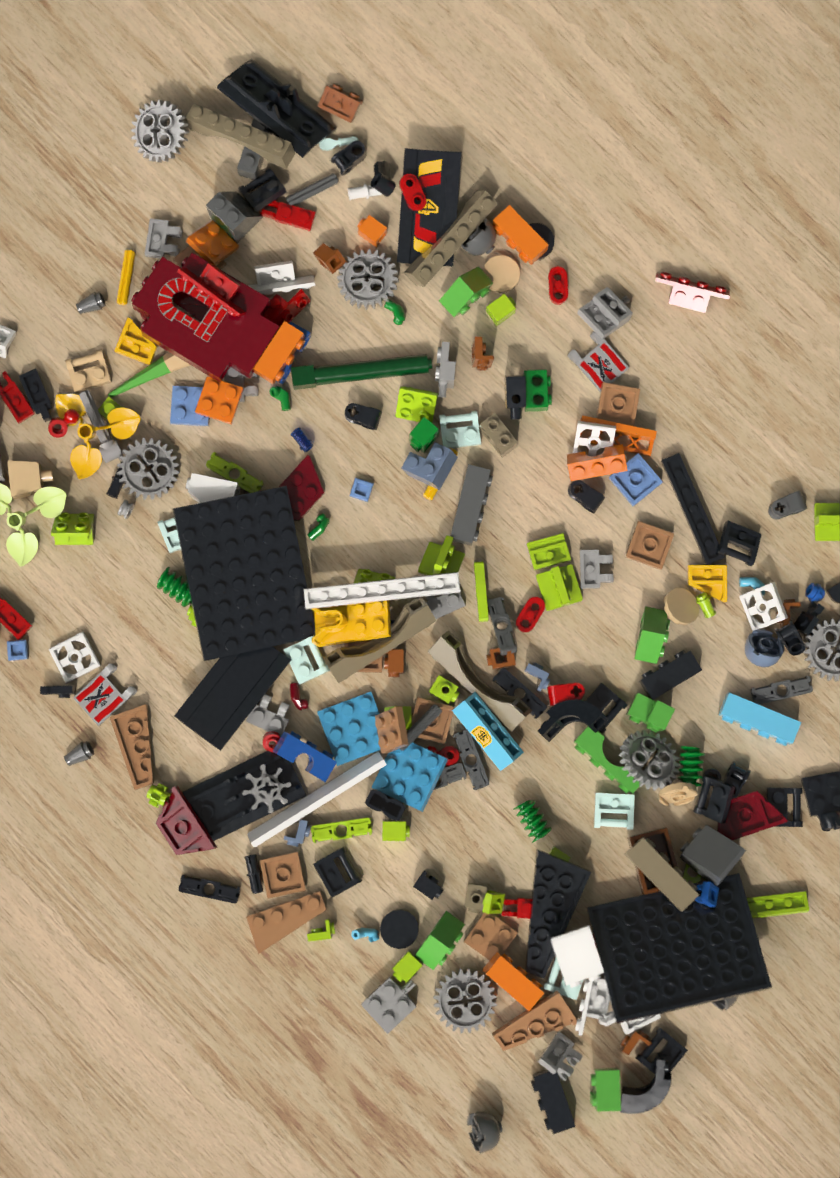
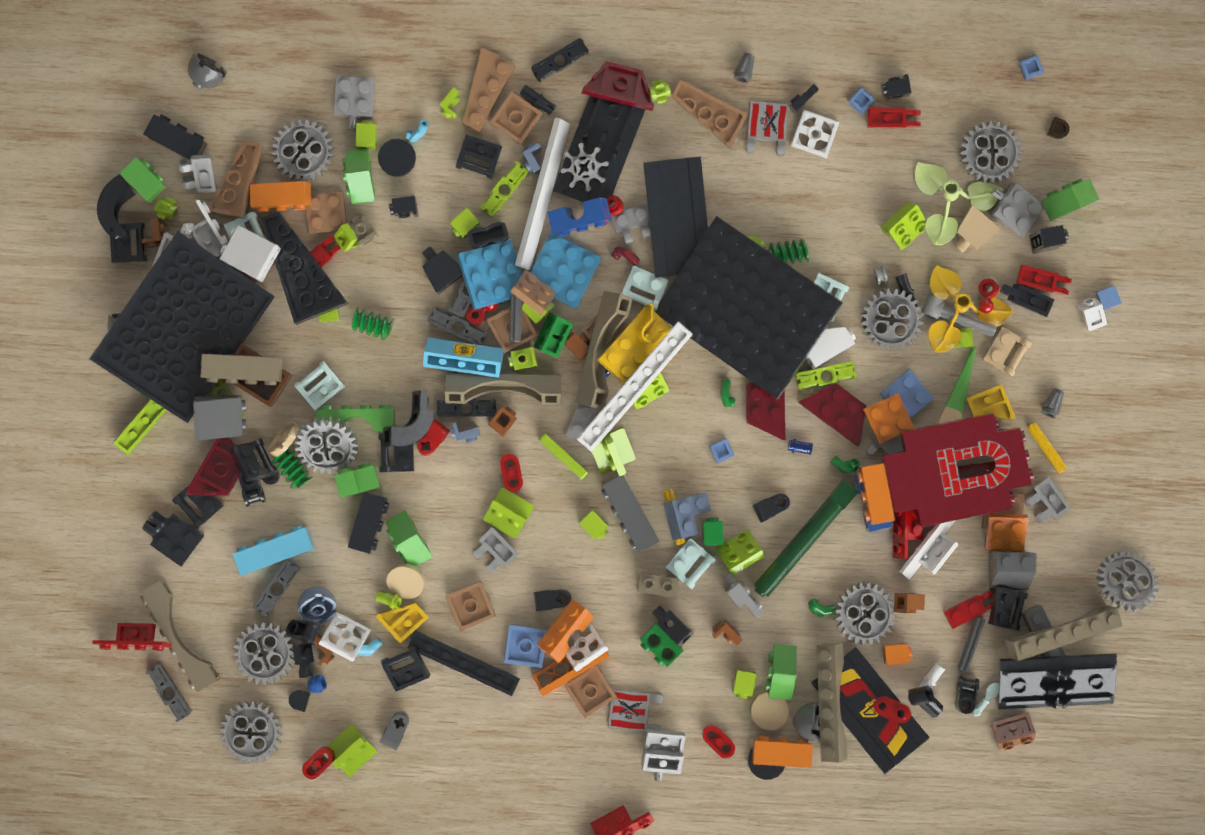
camera: 140 degrees right, 5 degrees up
red bracket [177,263,246,317] -> none
dark grey piece [487,597,517,655] -> none
lime plate [526,533,571,570] -> none
blue tile [695,882,719,907] -> none
none -> lime gear [154,196,178,221]
none -> black torso [422,246,463,295]
none -> green brick [533,312,573,358]
none -> lime brick [579,510,609,540]
none -> dark red wing [798,383,867,447]

